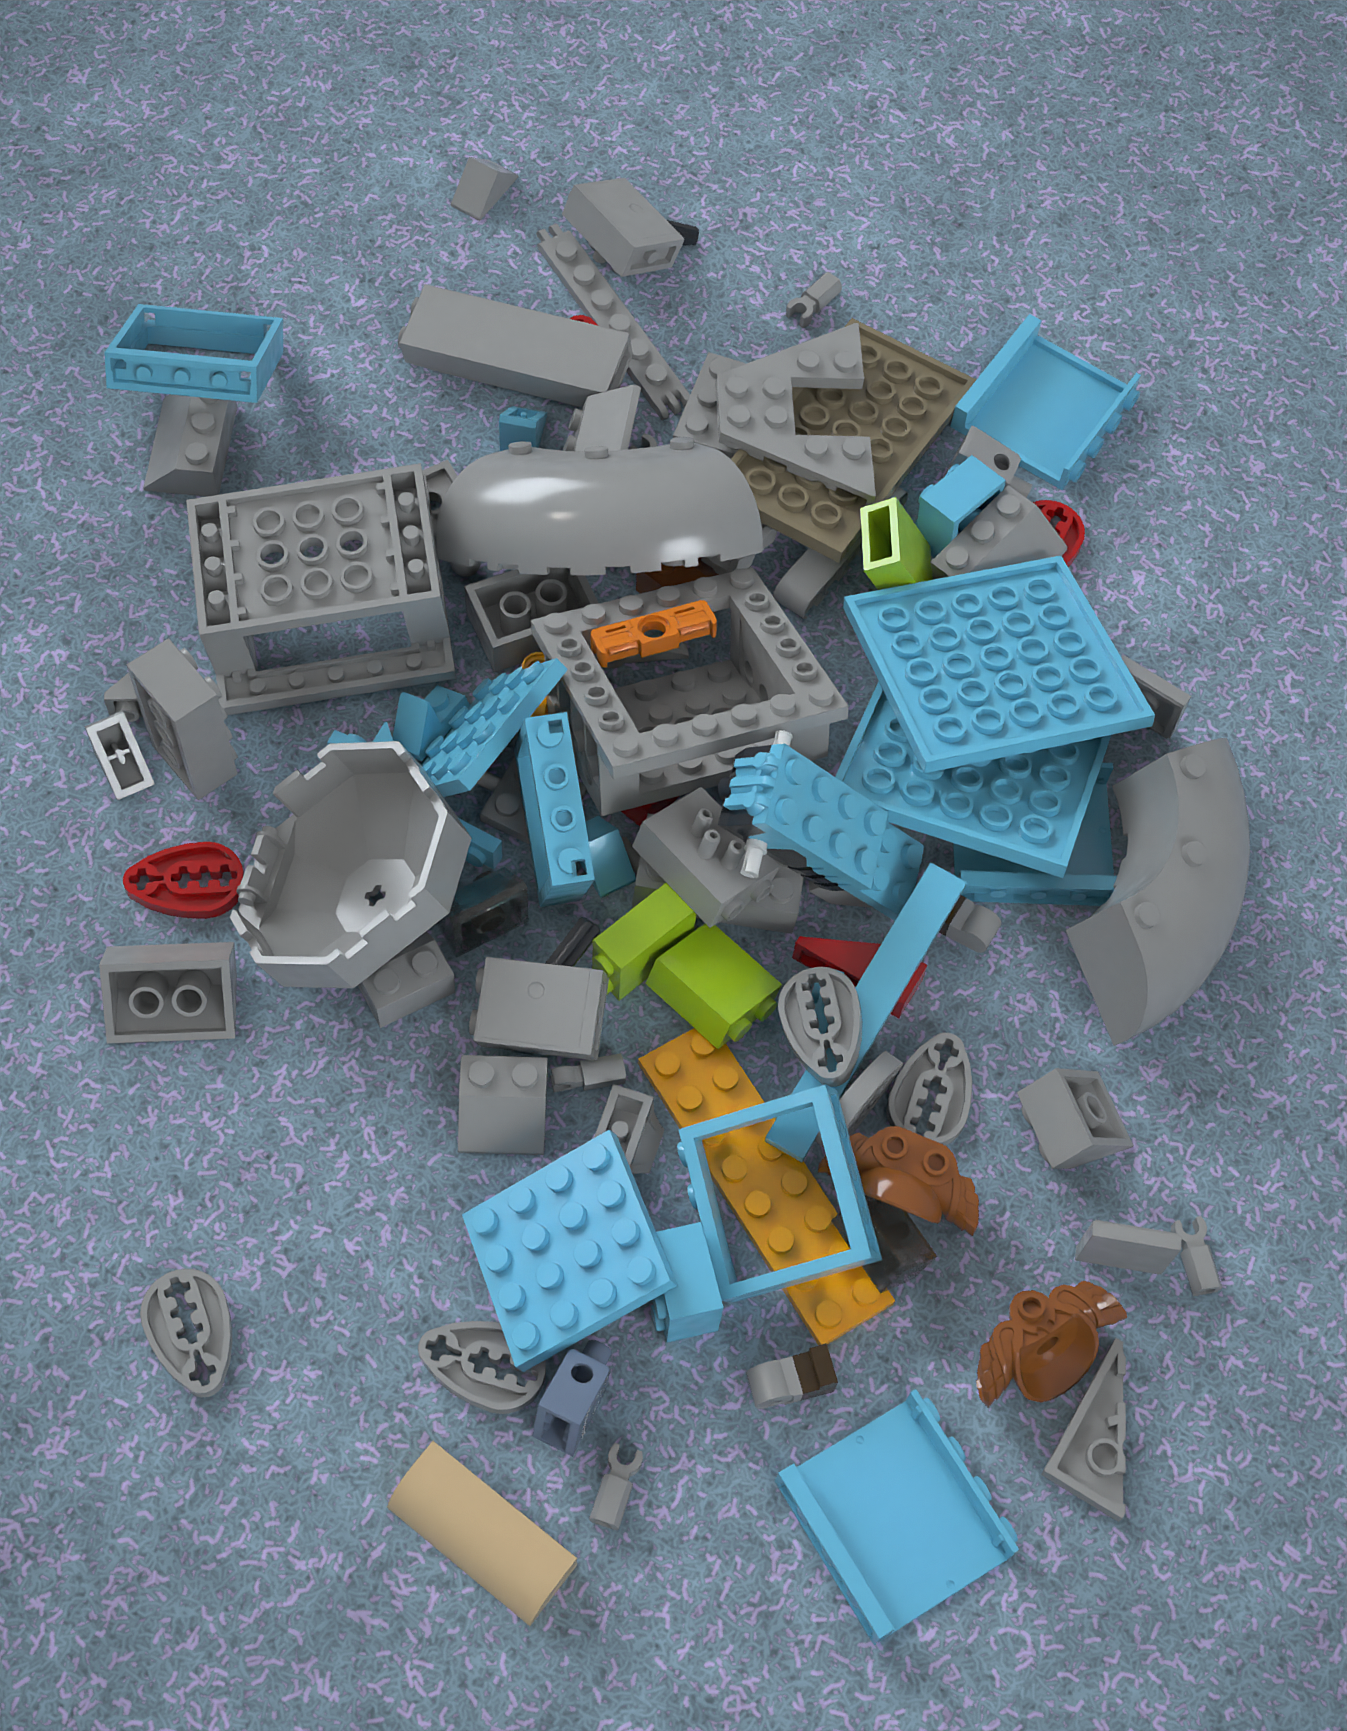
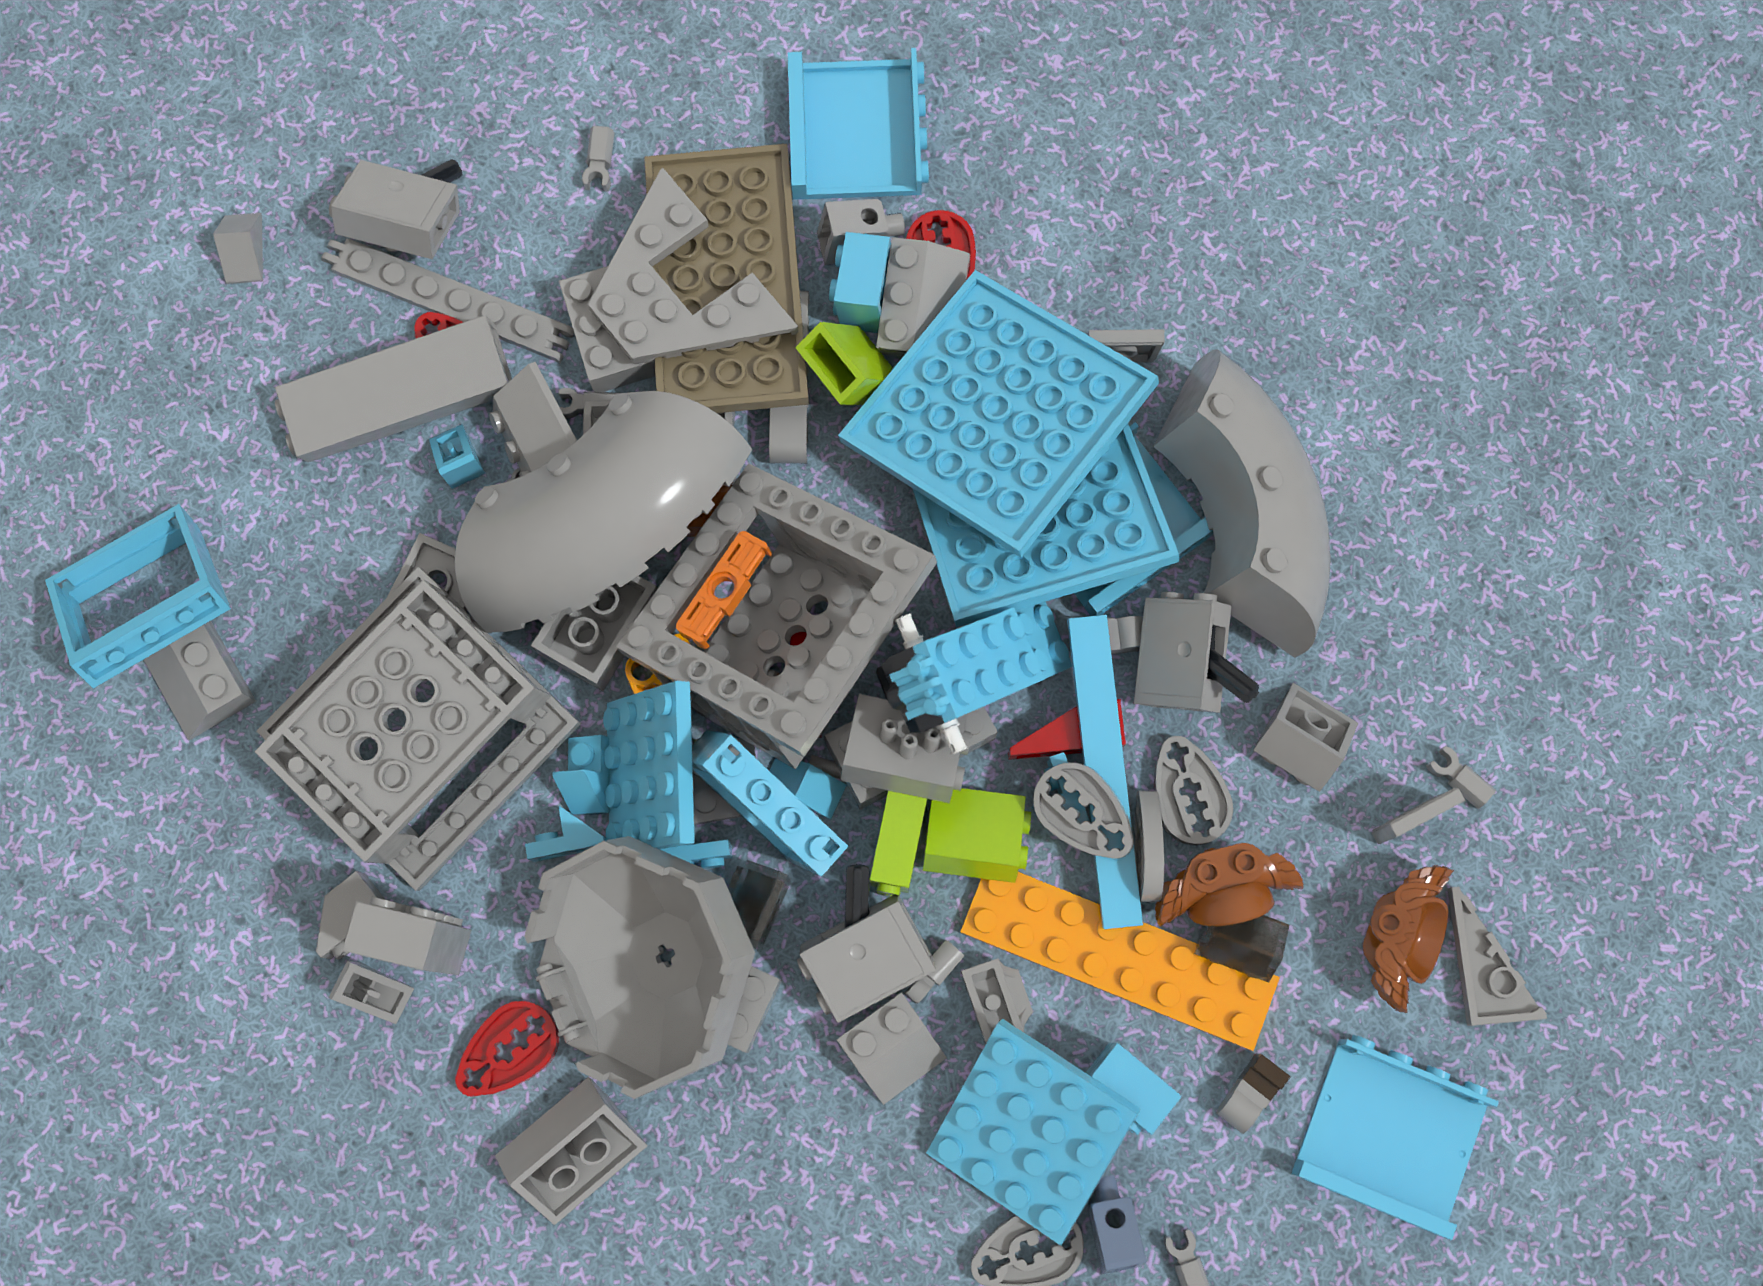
camera: 30 degrees left, 15 degrees up
medium azure window [677,1084,882,1302] -> none
none -> light grey piece [1134,592,1259,713]

